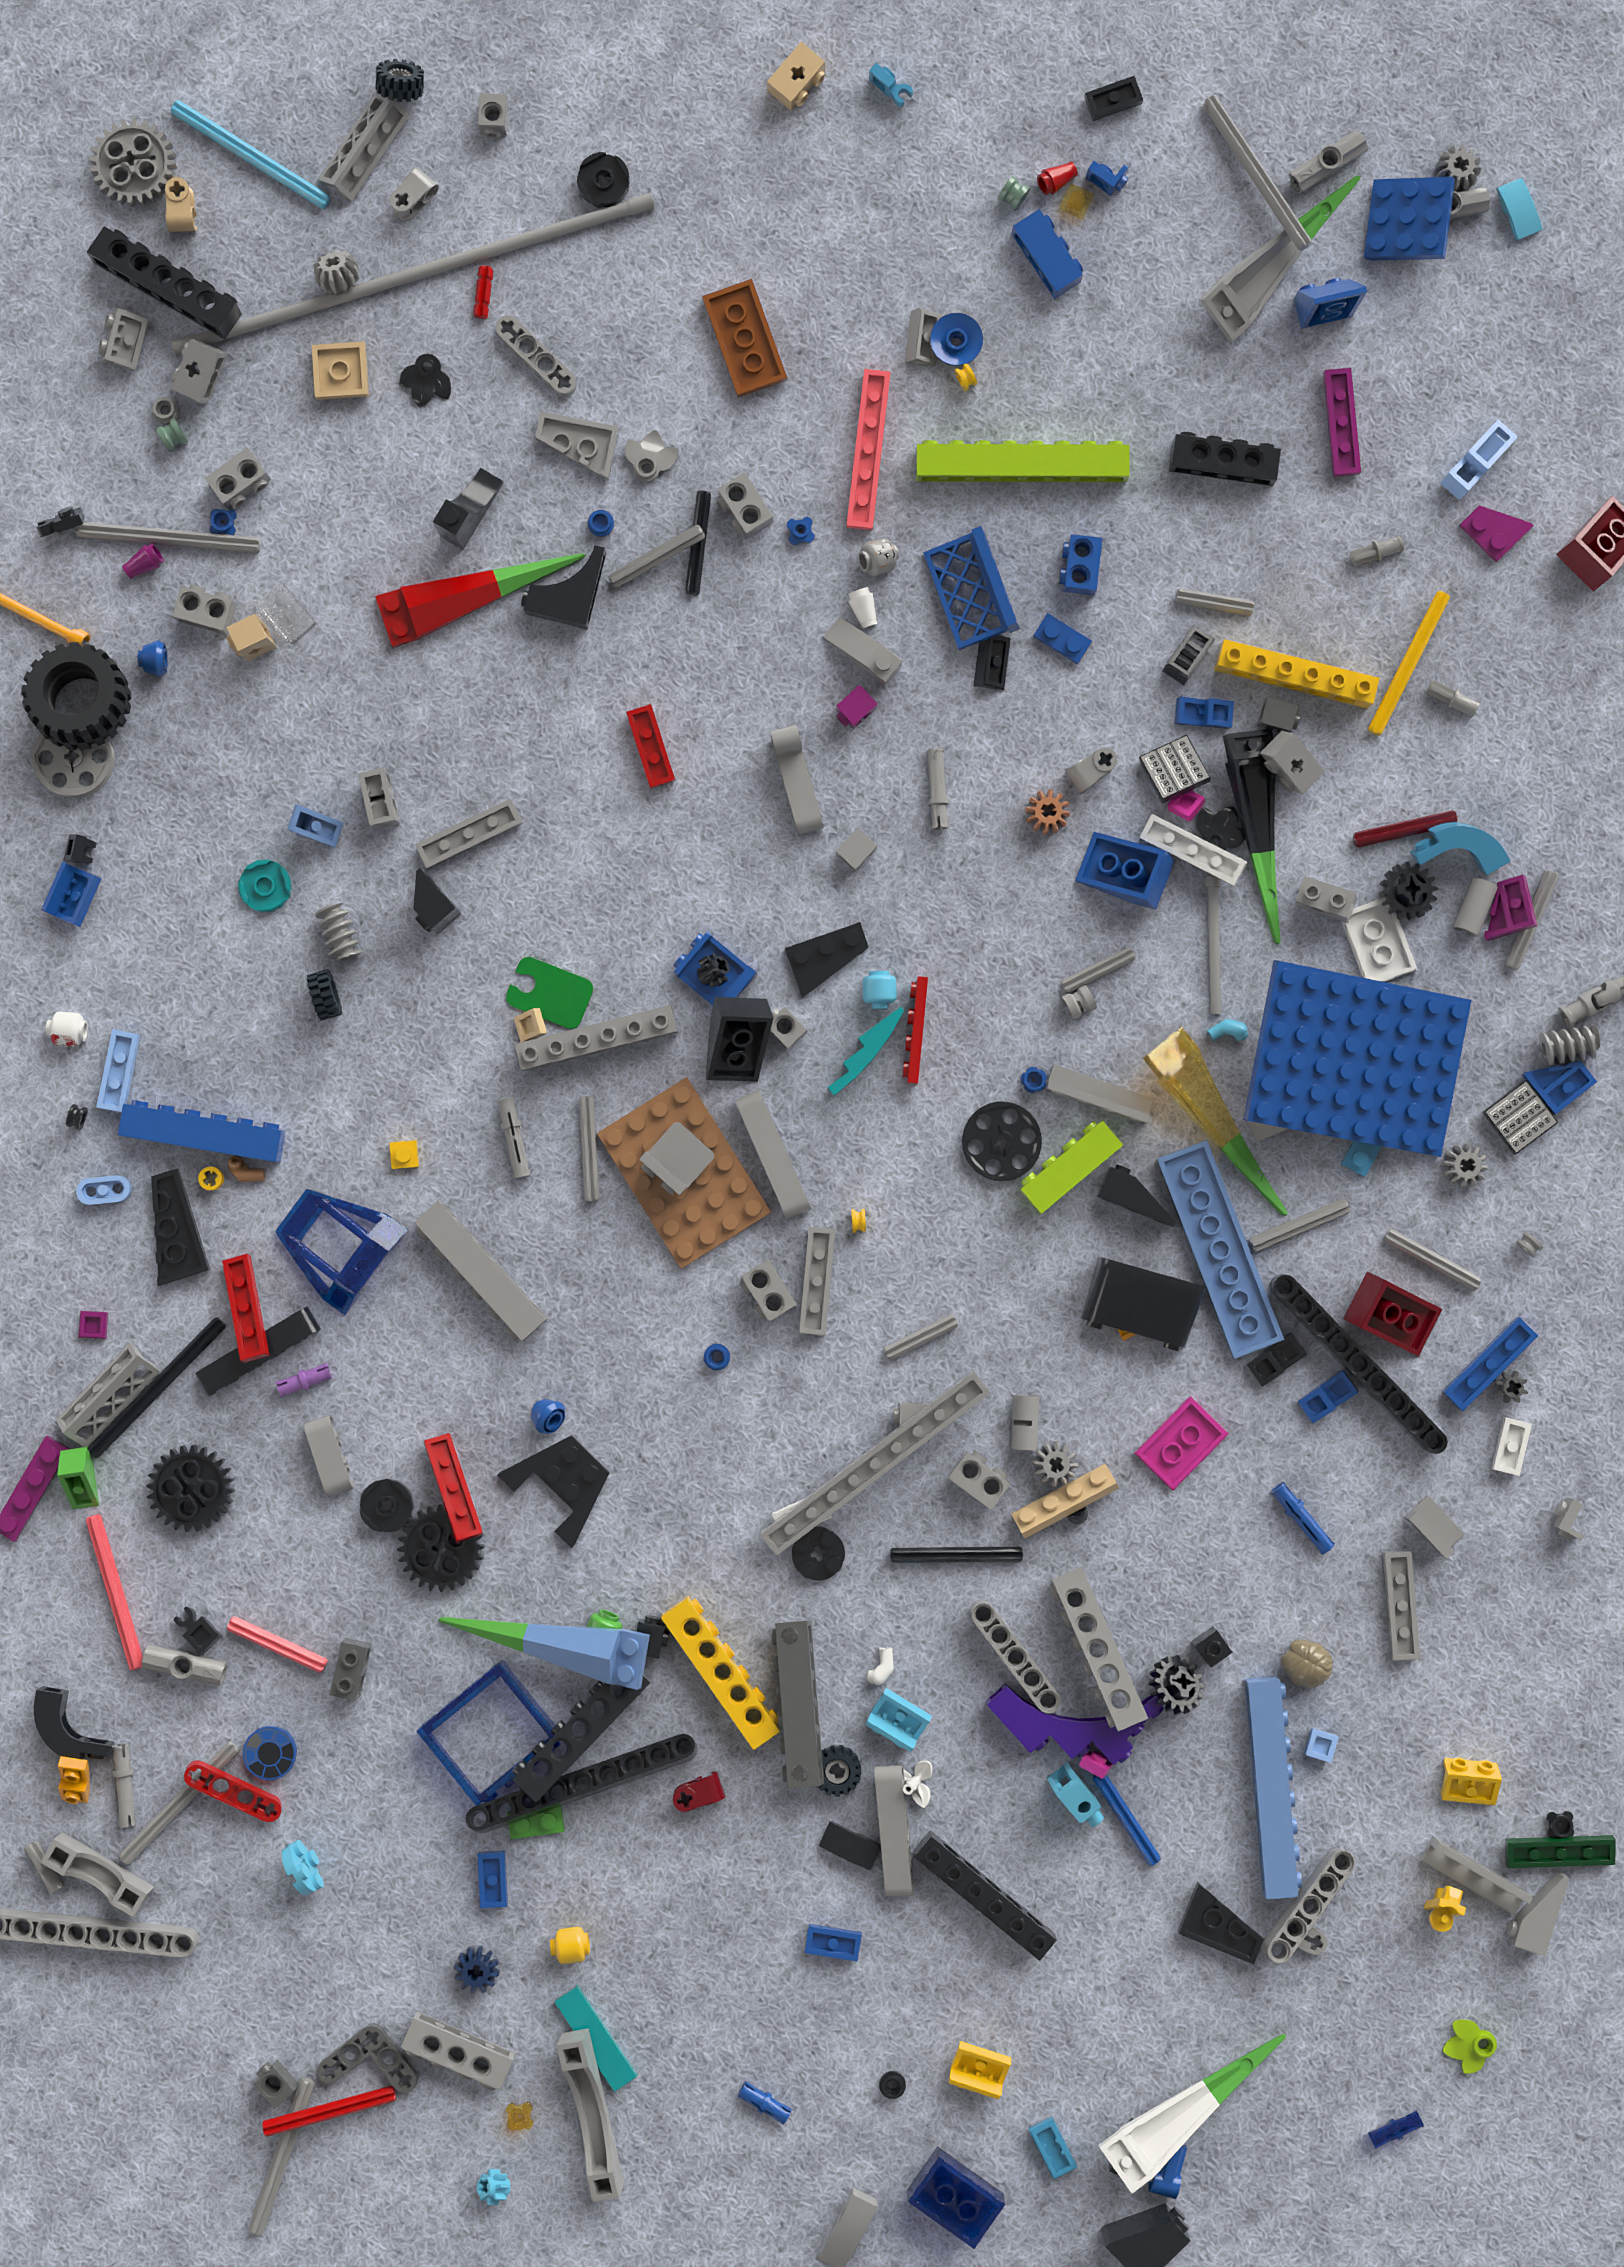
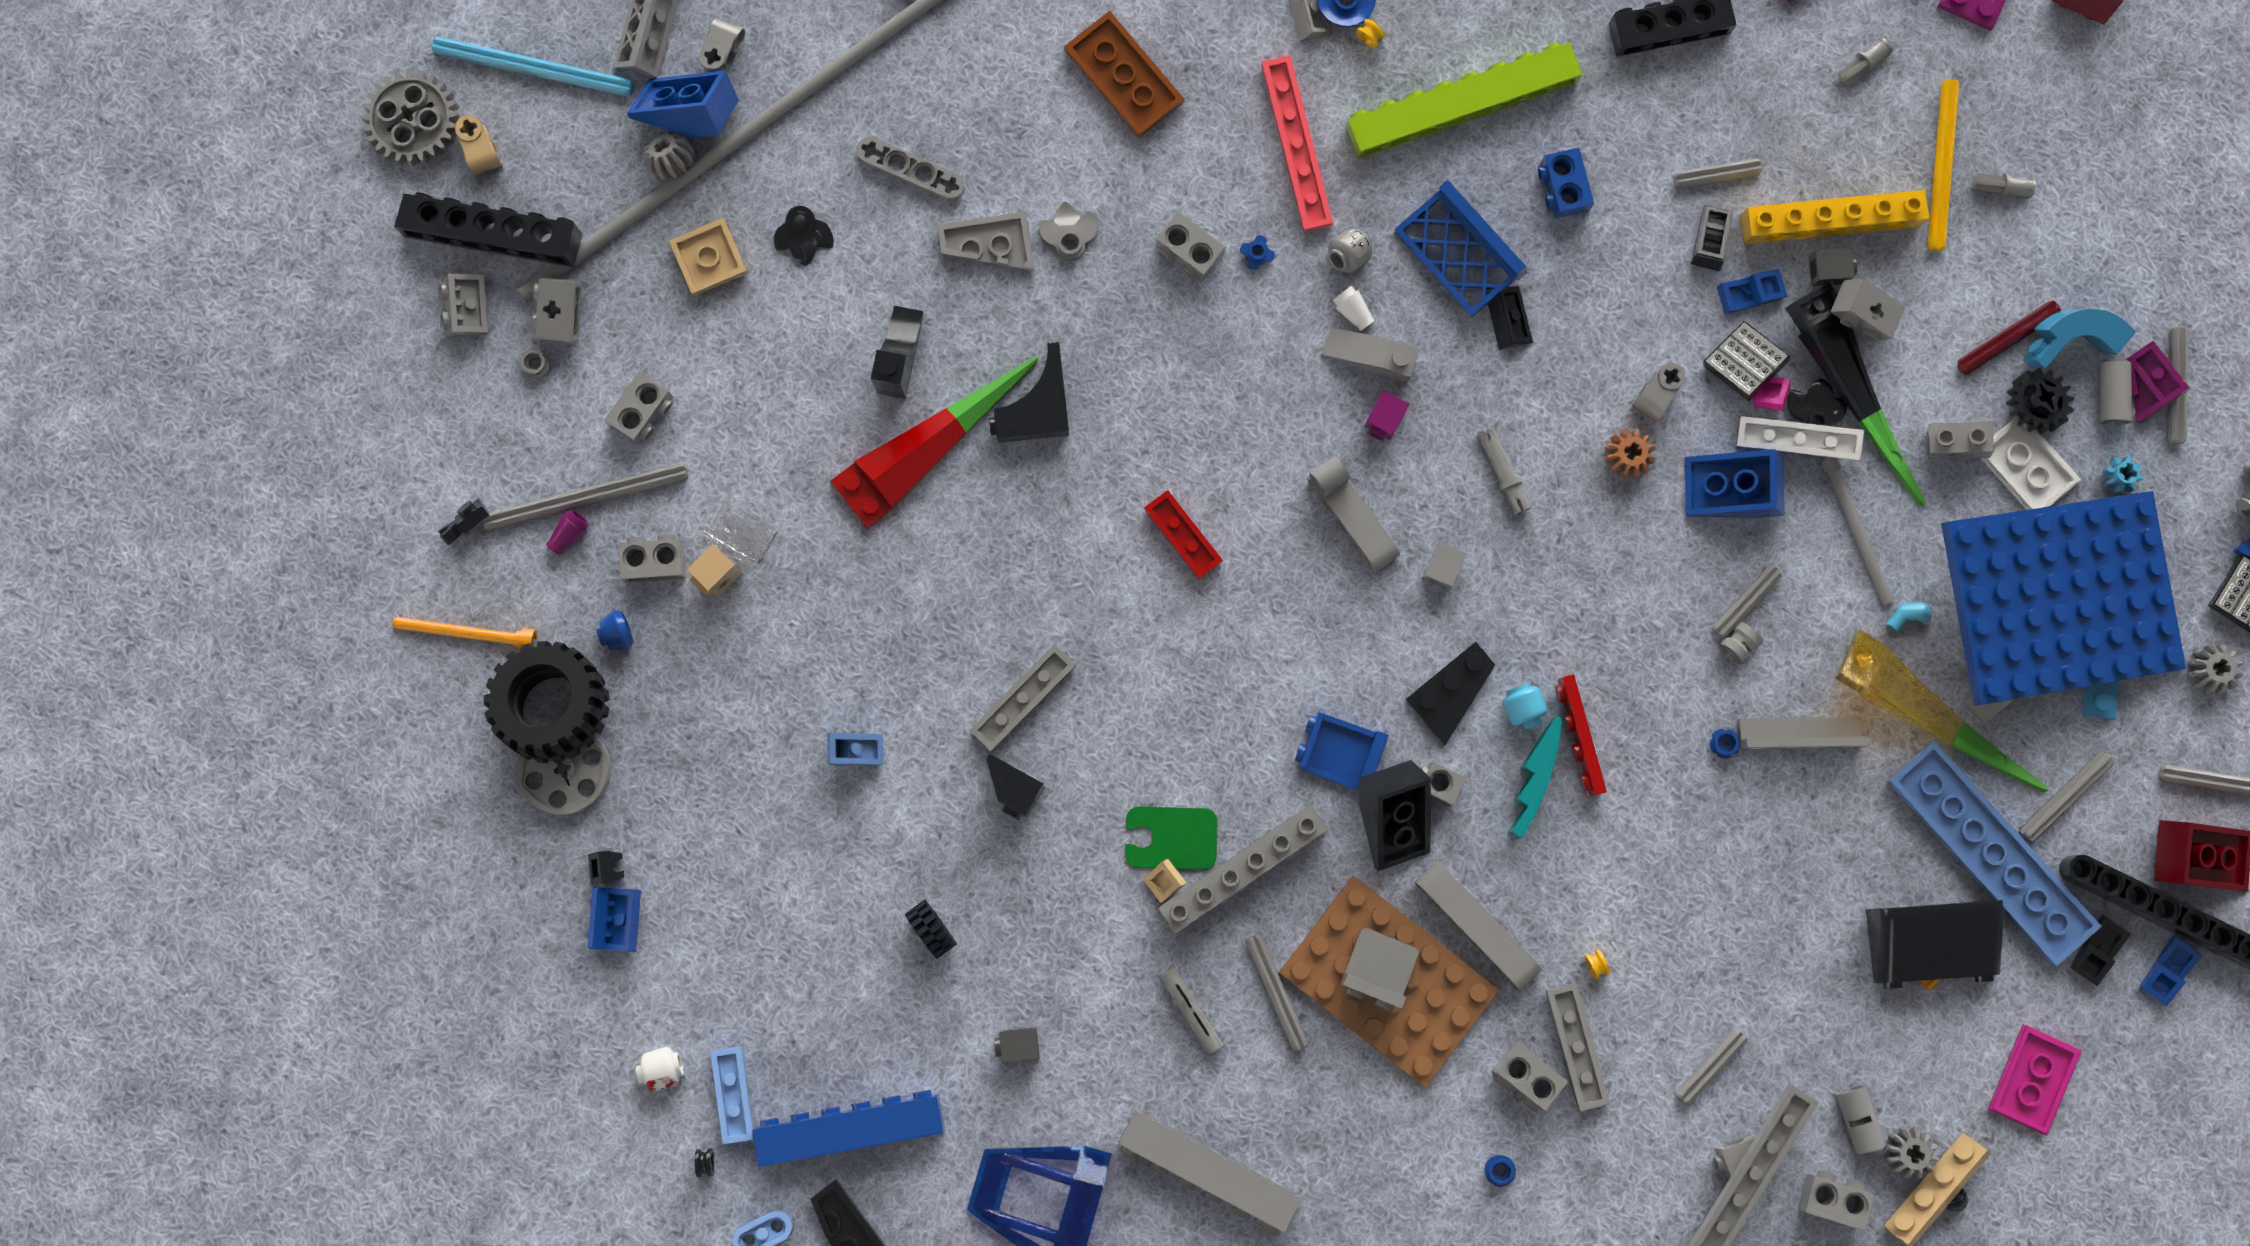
camera: 25 degrees left, 5 degrees down
sand green wheel [156,418,188,452] -> none
yellow bush [198,1167,224,1190] -> none
blue plate [209,509,237,535] -> none
medium nougat arm [228,1155,265,1182] -> none
teal tile [238,859,292,913] -> none
light grey piece [315,903,363,962] -> none
light grey brick [358,768,400,830] -> none
yellow plate [389,1140,419,1169] -> none
red axle [473,265,493,319] -> none
blue plate [588,510,614,537] -> none
light grey axle [609,525,705,588] -> none
black axle [685,490,711,596] -> none
black gear [697,953,730,988] -> none
black wedge [962,1101,1042,1181] -> none
lime brick [1019,1121,1123,1214] -> none
blue plate [1033,613,1092,665] -> none
black slope [1097,1164,1175,1227] -> none
blue pin [1271,1482,1335,1555] -> none
none -> blue slope [627,71,739,138]
none -> dark grey brick [994,1027,1040,1063]
none -> medium azure gear [2102,455,2144,494]

